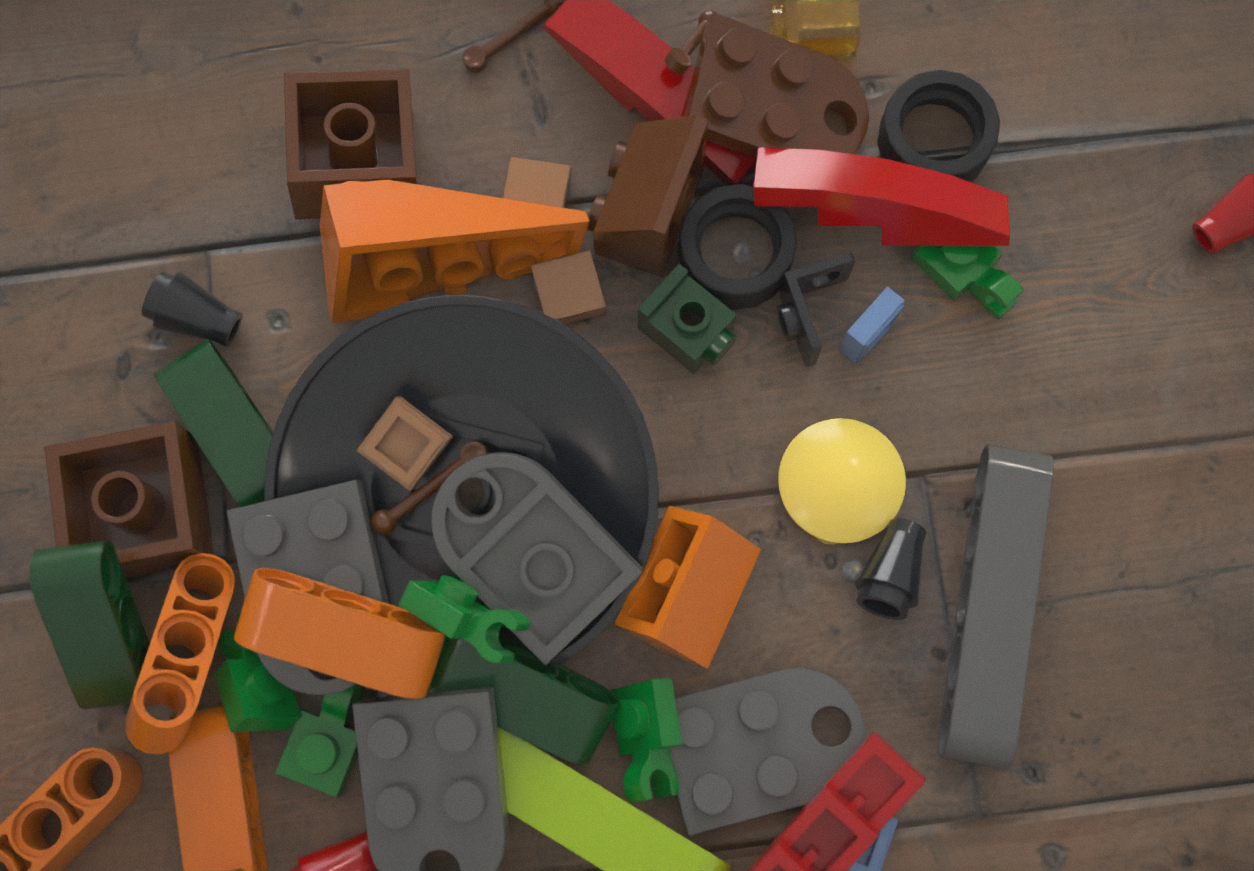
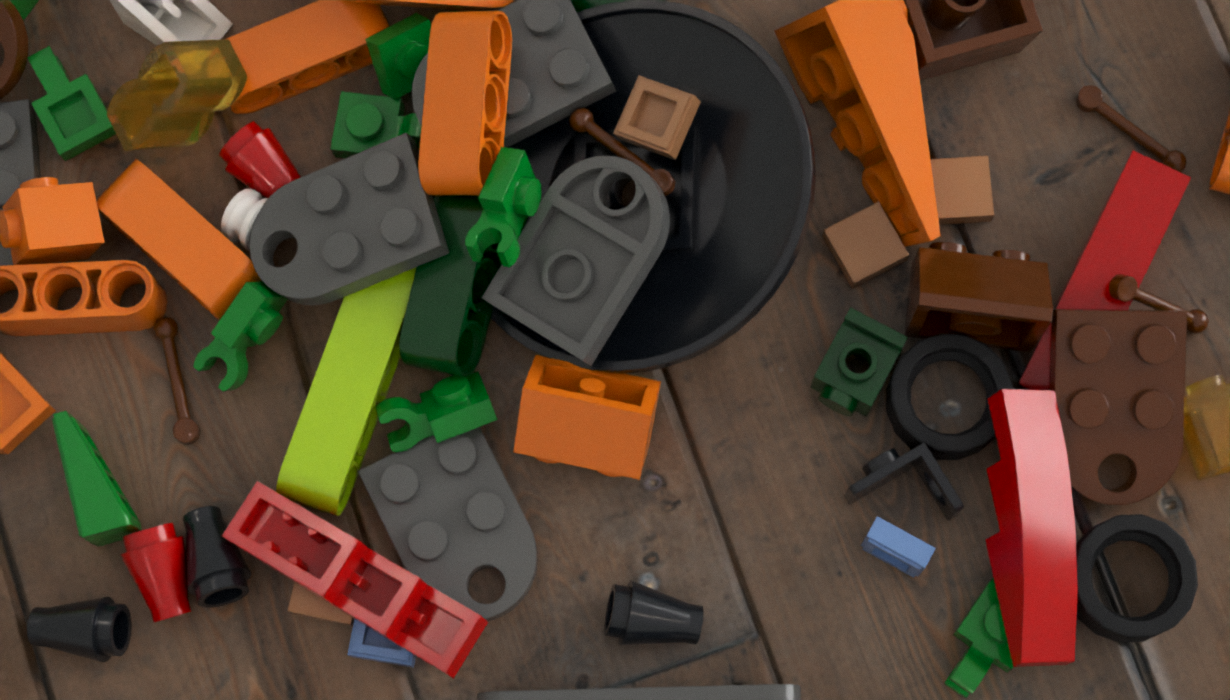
camera: 80 degrees right, 0 degrees up
light yellow dish [778,418,906,545] -> none

